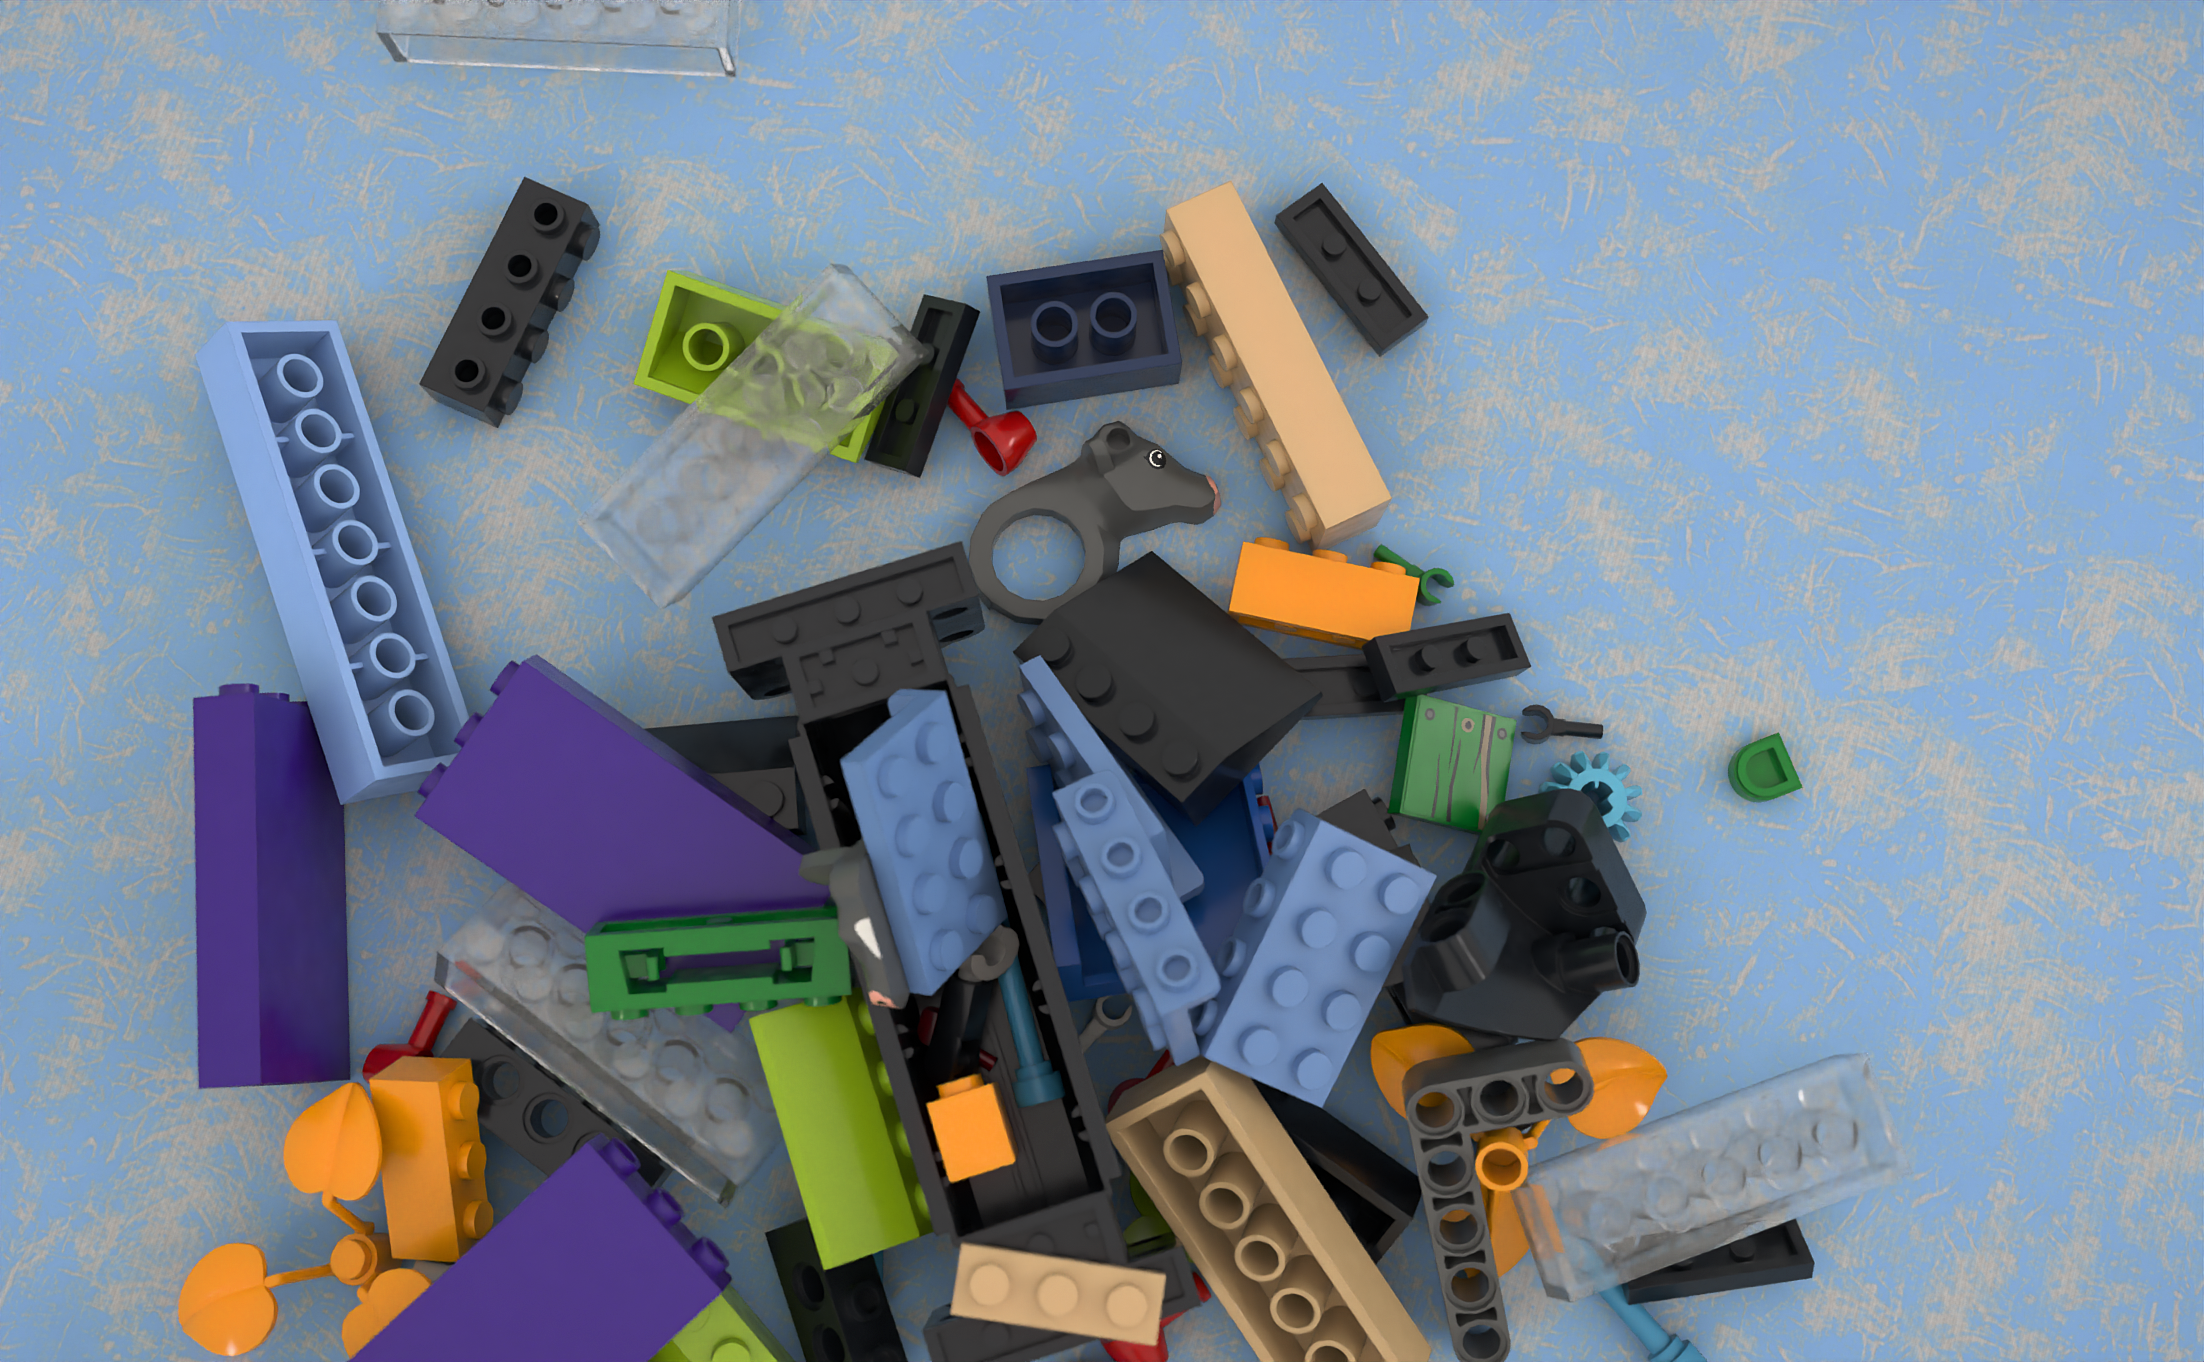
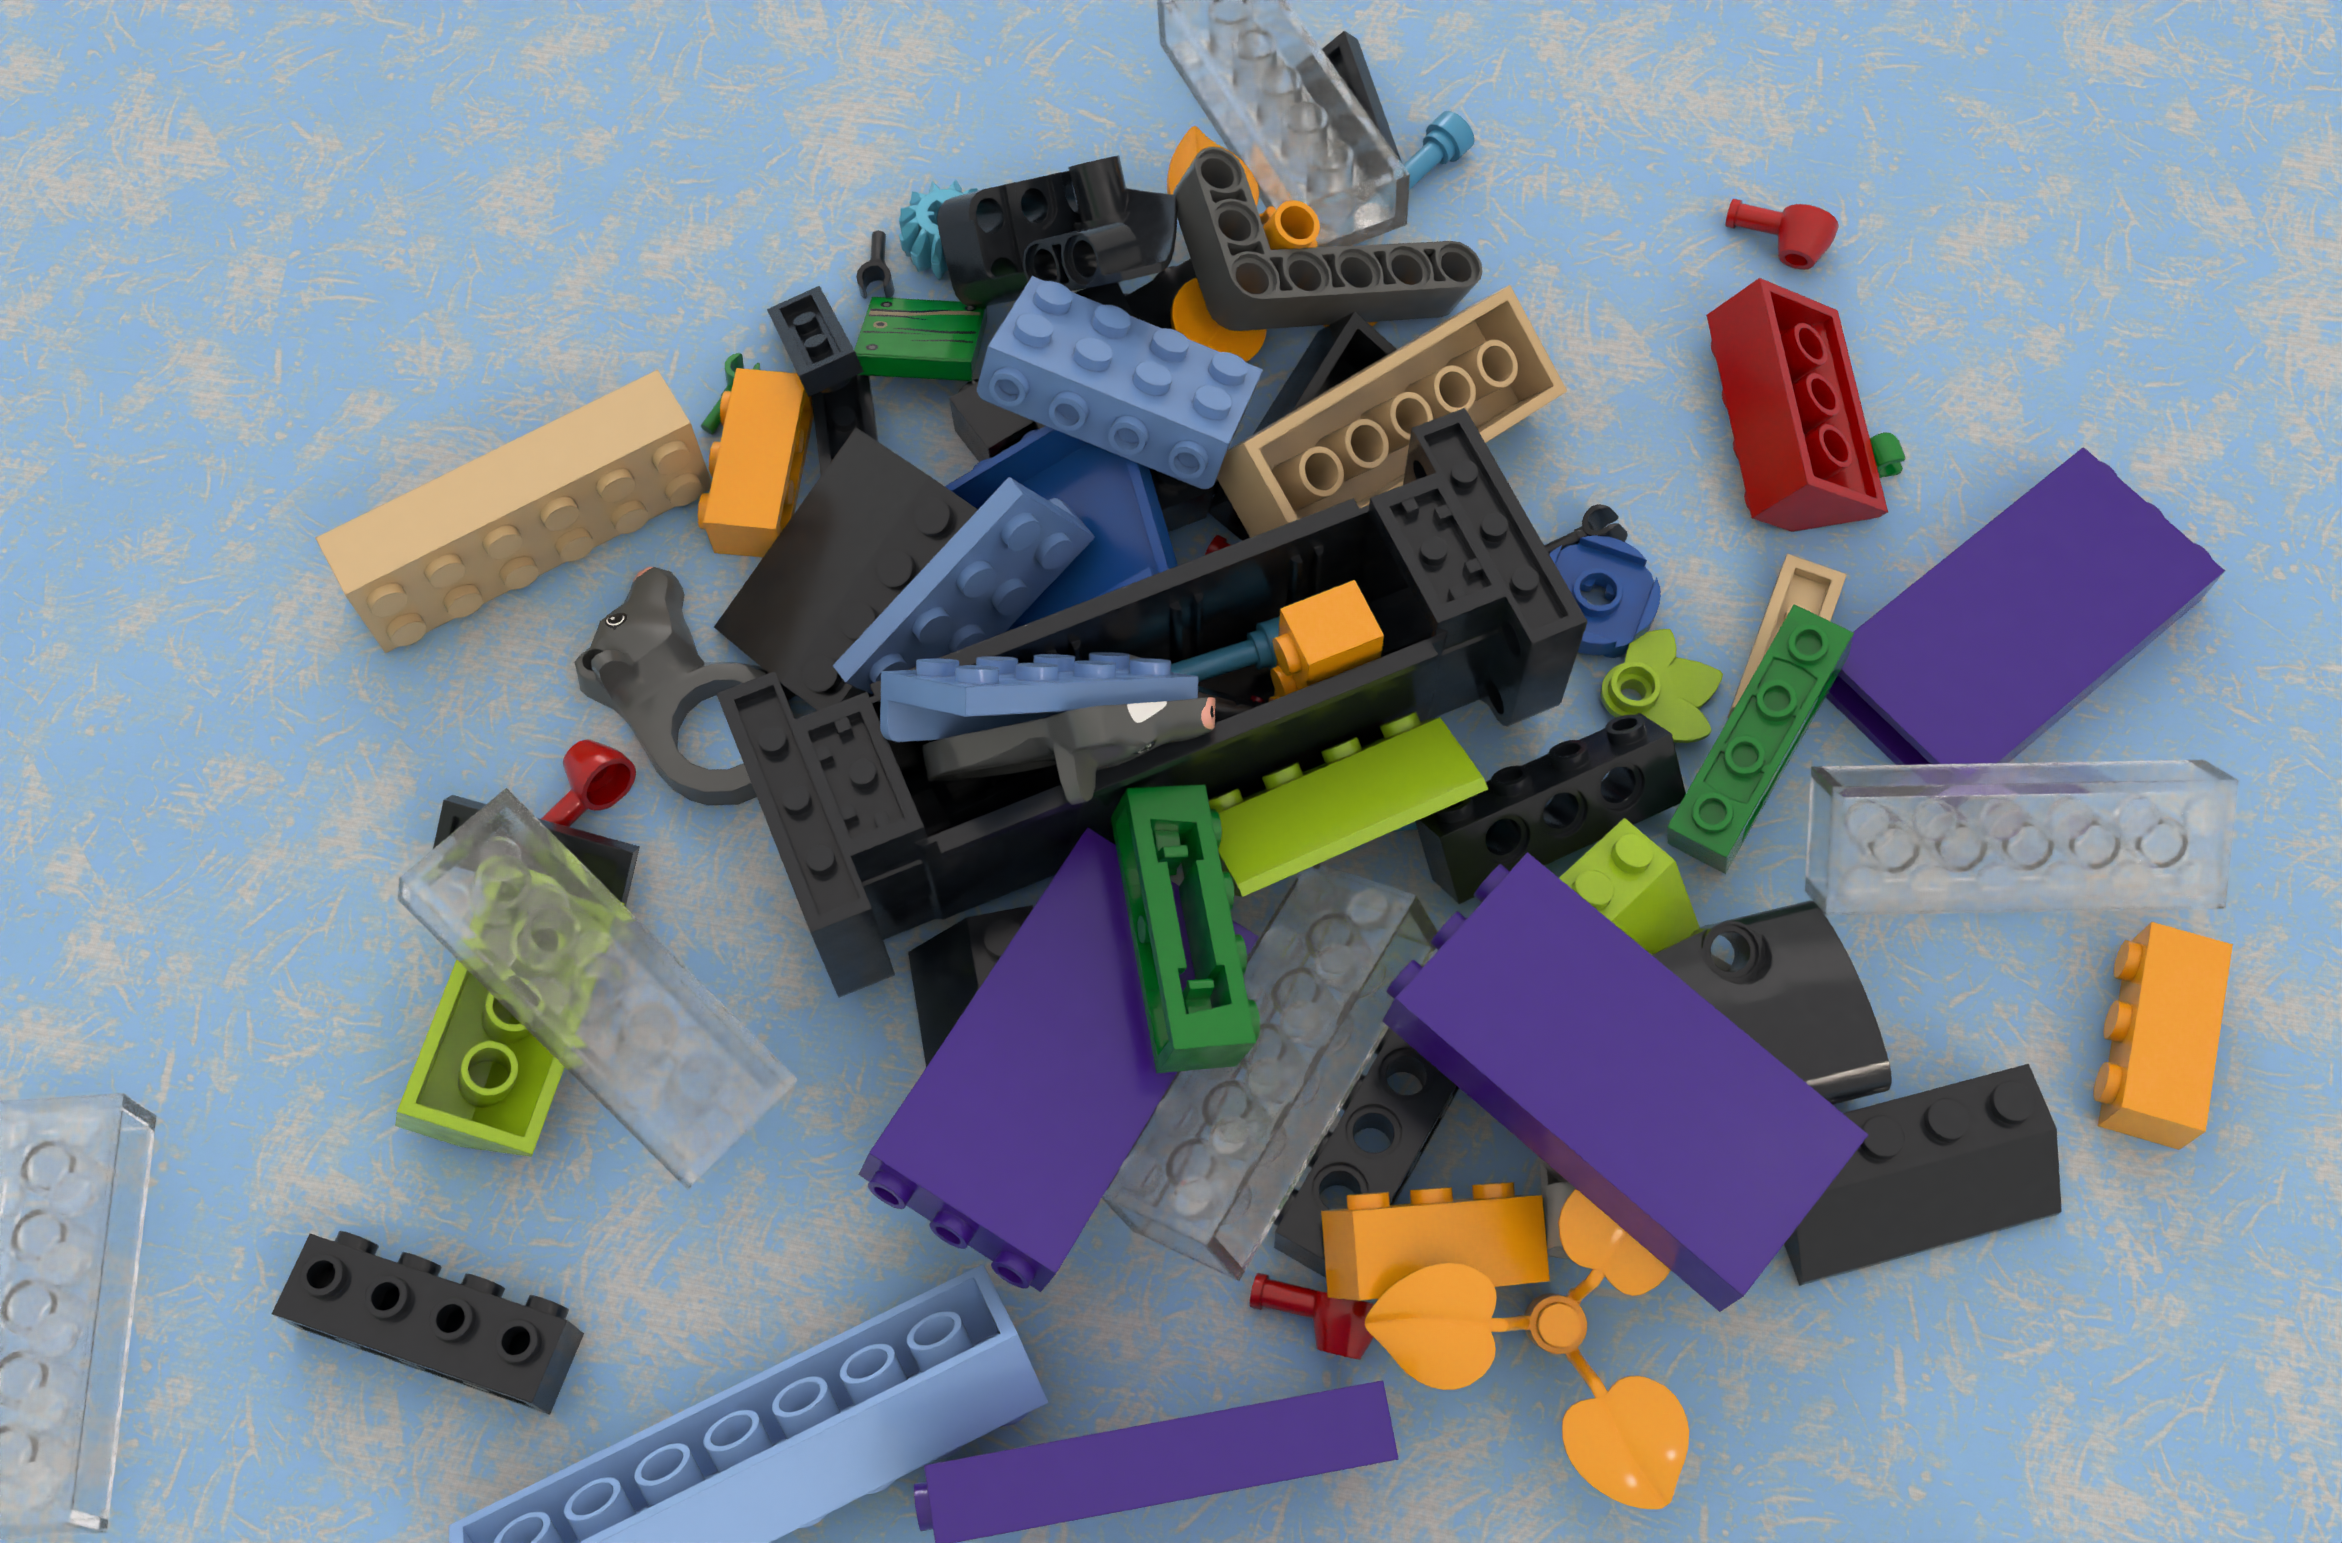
camera: 90 degrees left, 15 degrees down
tan plate [951,1242,1166,1346] -> none
dark blue brick [986,250,1182,410] -> none
medium blue bracket [1052,770,1220,1066] -> none
black plate [1274,183,1429,357] -> none
green tile [1728,732,1803,802] -> none

